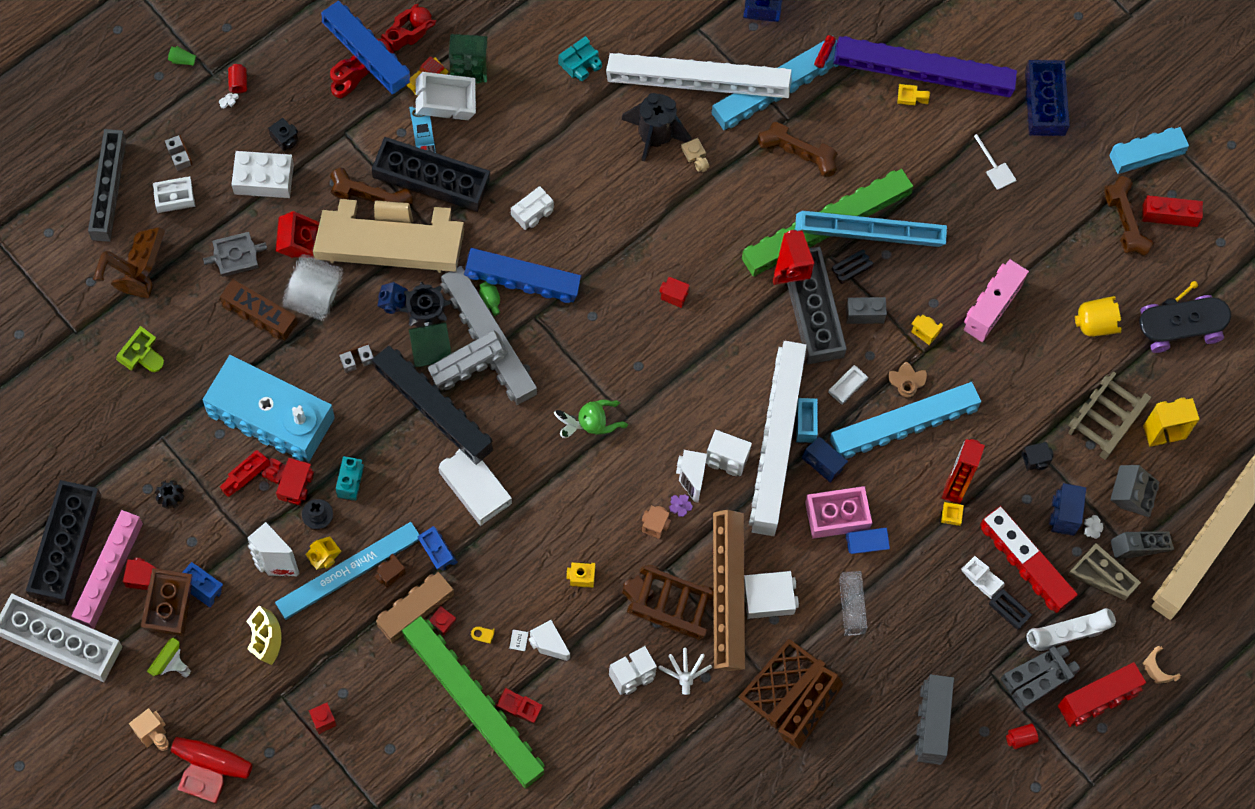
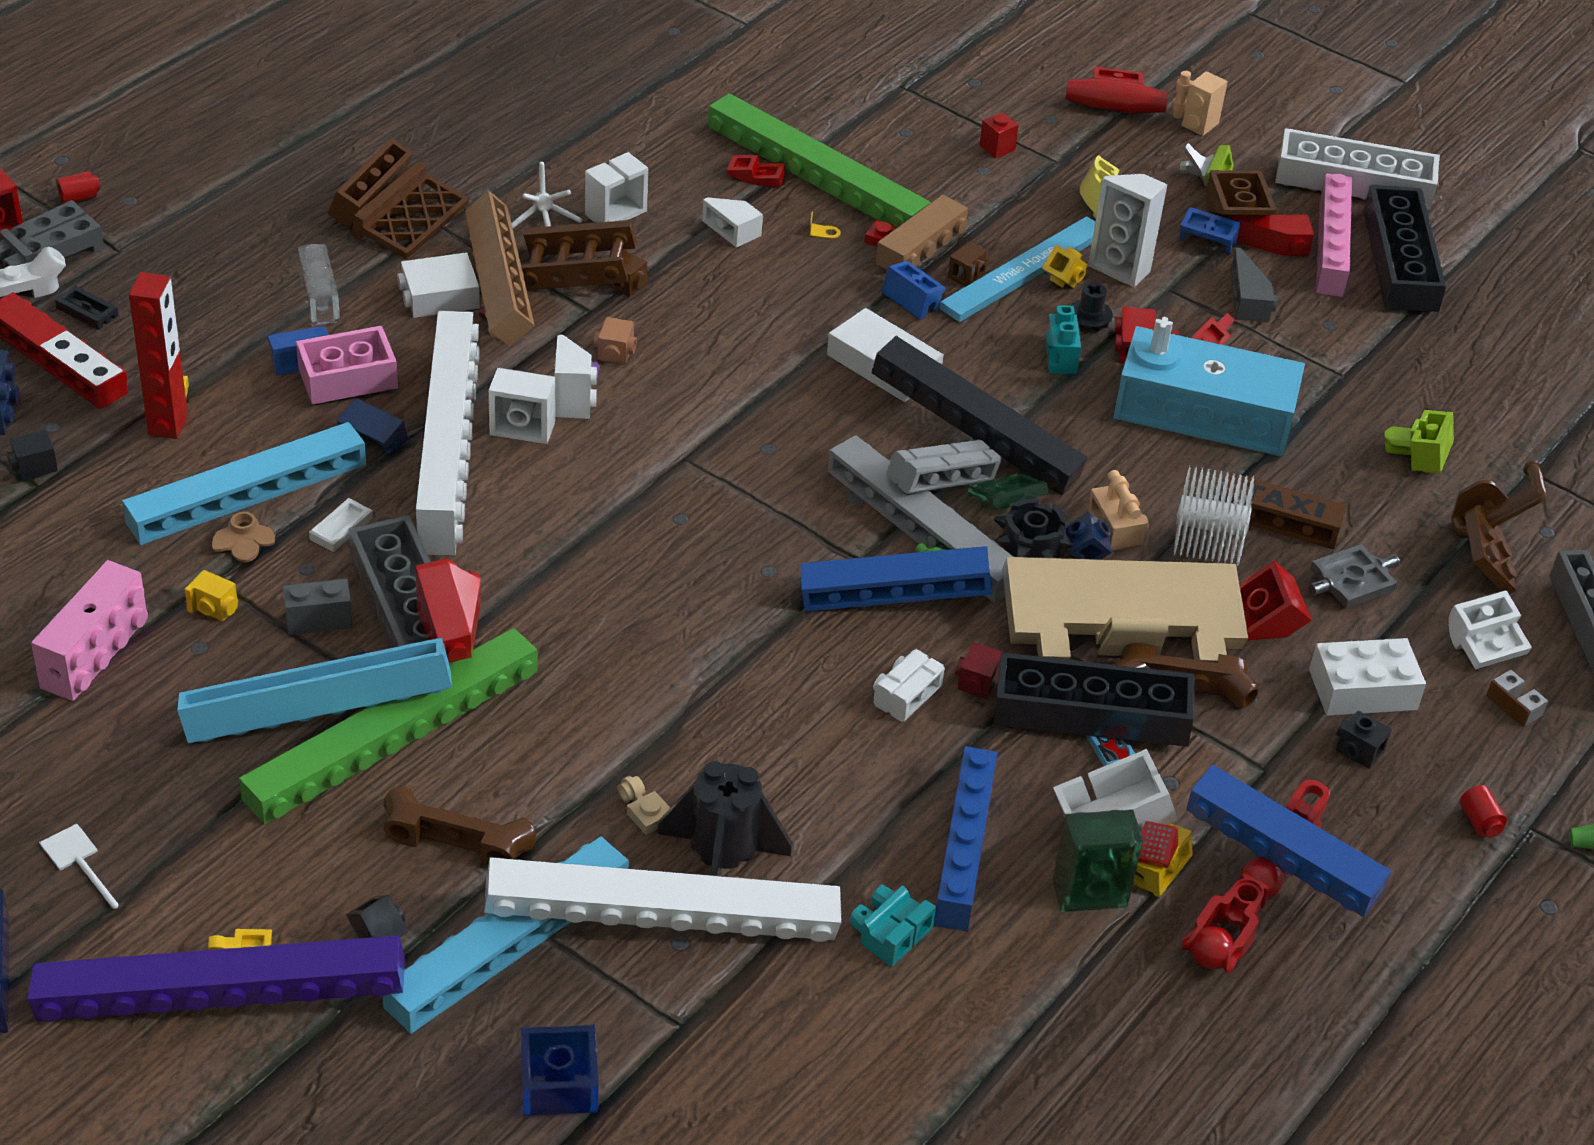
camera: 170 degrees right, 25 degrees down
black piece [155,480,184,509] -> none
white plant [219,93,239,108] -> none
flat silver piece [339,343,374,373] -> none
white sticker [509,630,528,651] -> none
bright green hair [554,400,628,438] -> none
yellow brick [566,563,595,587] -> none
red brick [659,277,690,308] -> none
medium azure brick [796,398,818,443] -> none
red axle [814,35,836,68] -> none
dark grey brick [915,674,954,765] -> none
white slope [962,556,1004,599] -> none
none -> black brick [346,895,408,938]
none -> blue brick [933,746,998,932]
none -> dark red brick [955,642,1003,699]
none -> light nougat brick [1087,470,1149,550]
none -> dark grey slope [1231,247,1278,322]

